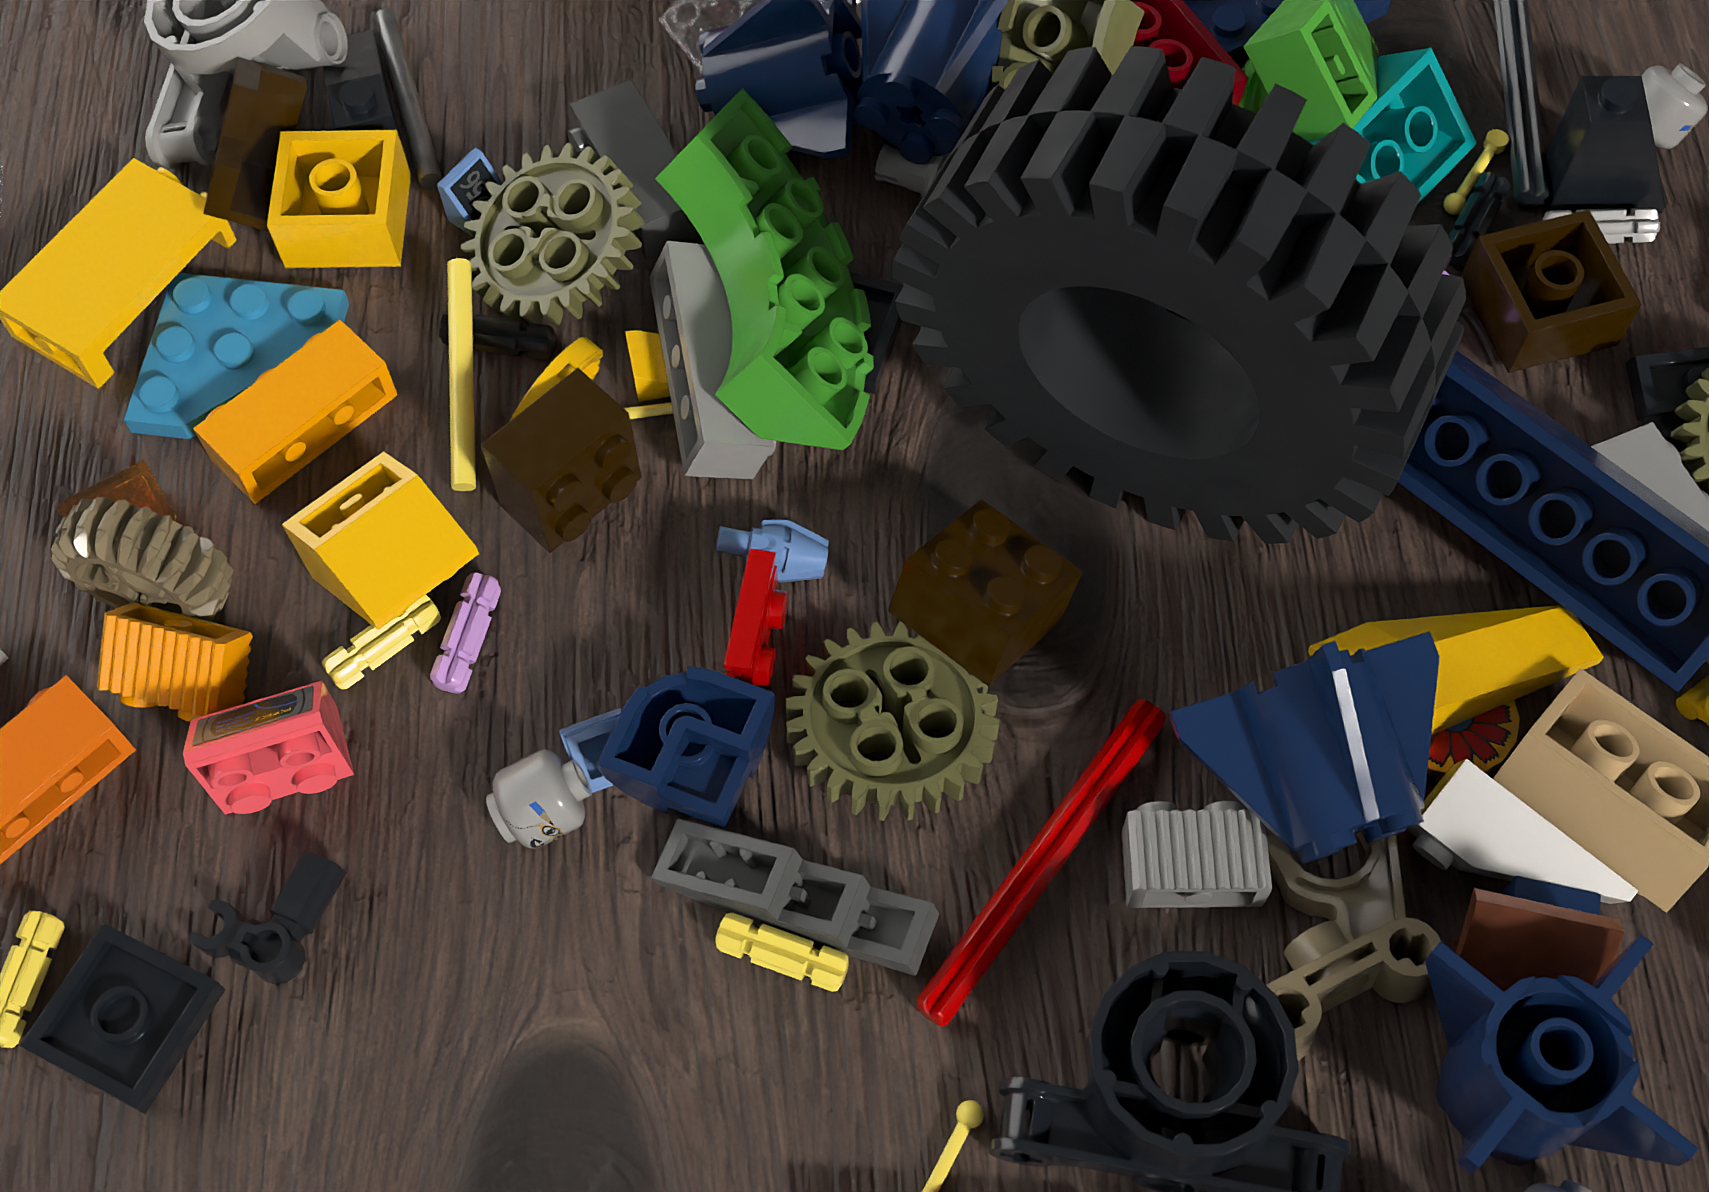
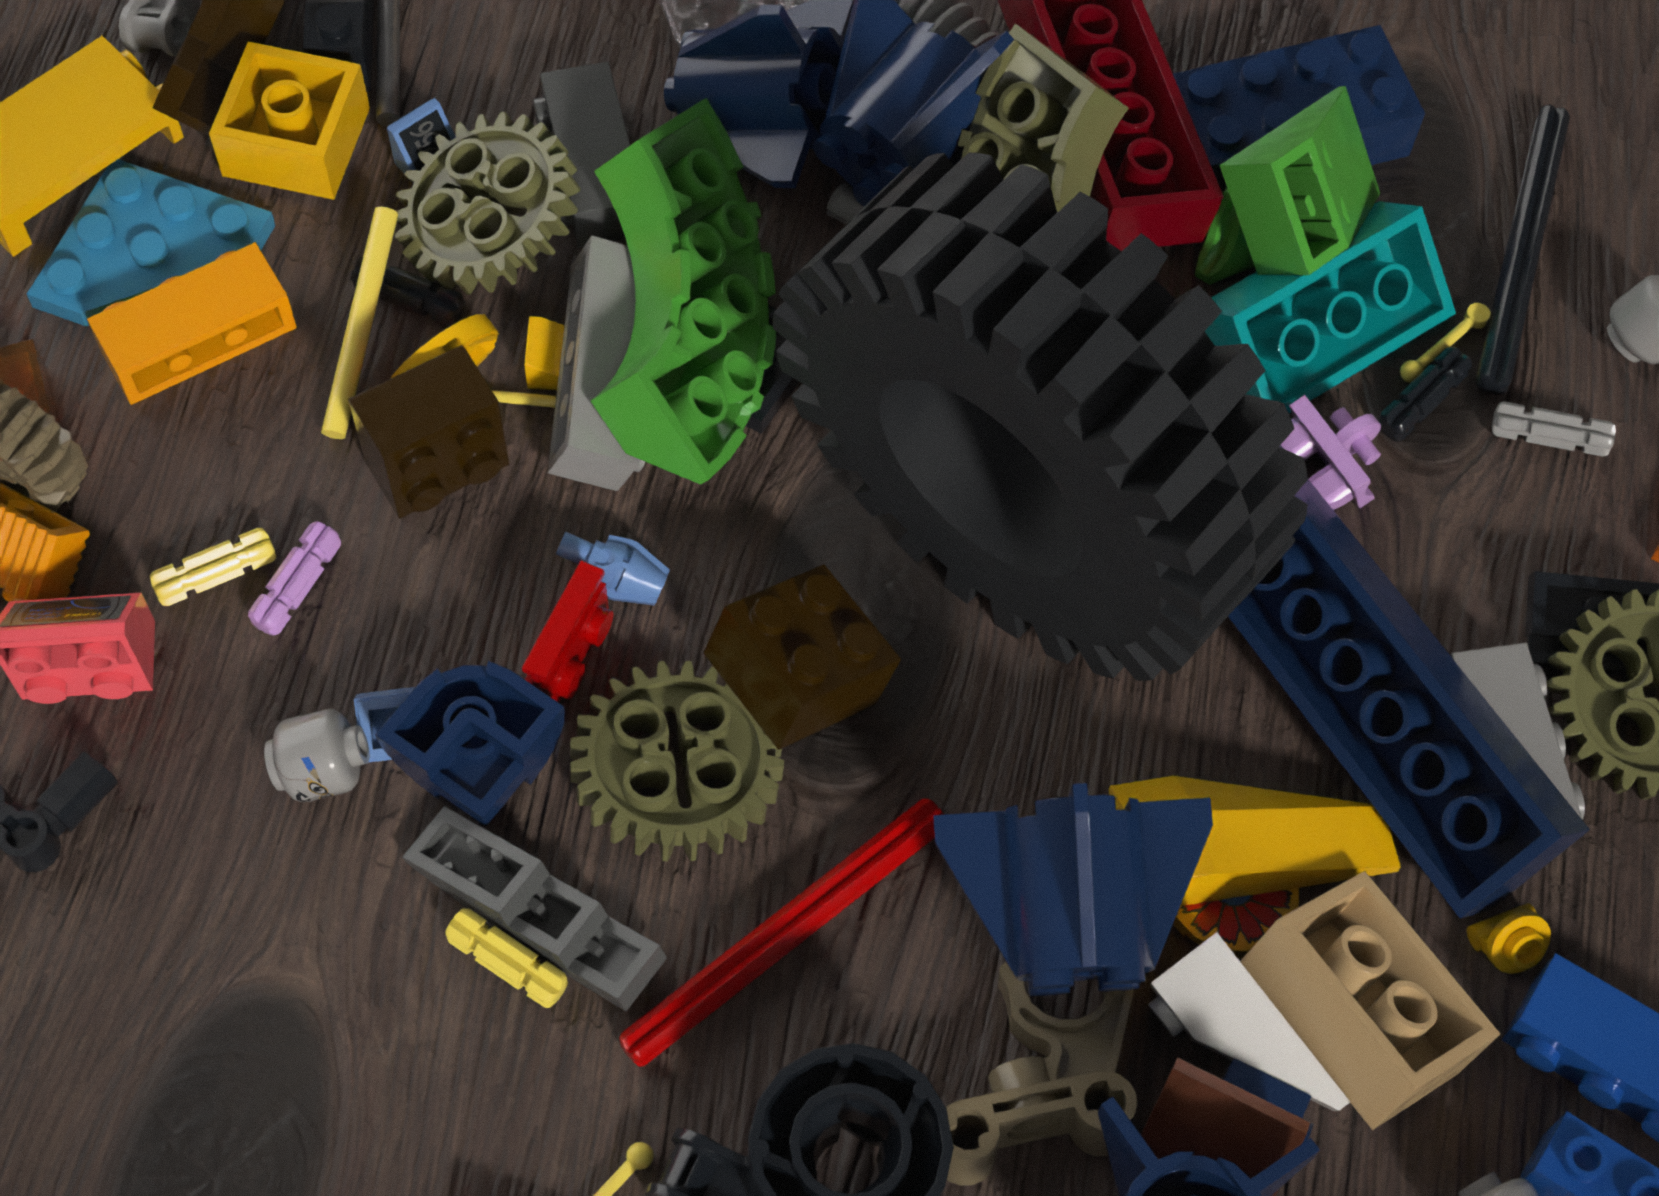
camera: 10 degrees right, 0 degrees up
yellow slope [282,451,479,630] -> none
light grey brick [1121,801,1272,908] -> none
dark brown brick [1461,209,1642,373] -> none
black slope [1545,76,1665,213] -> none

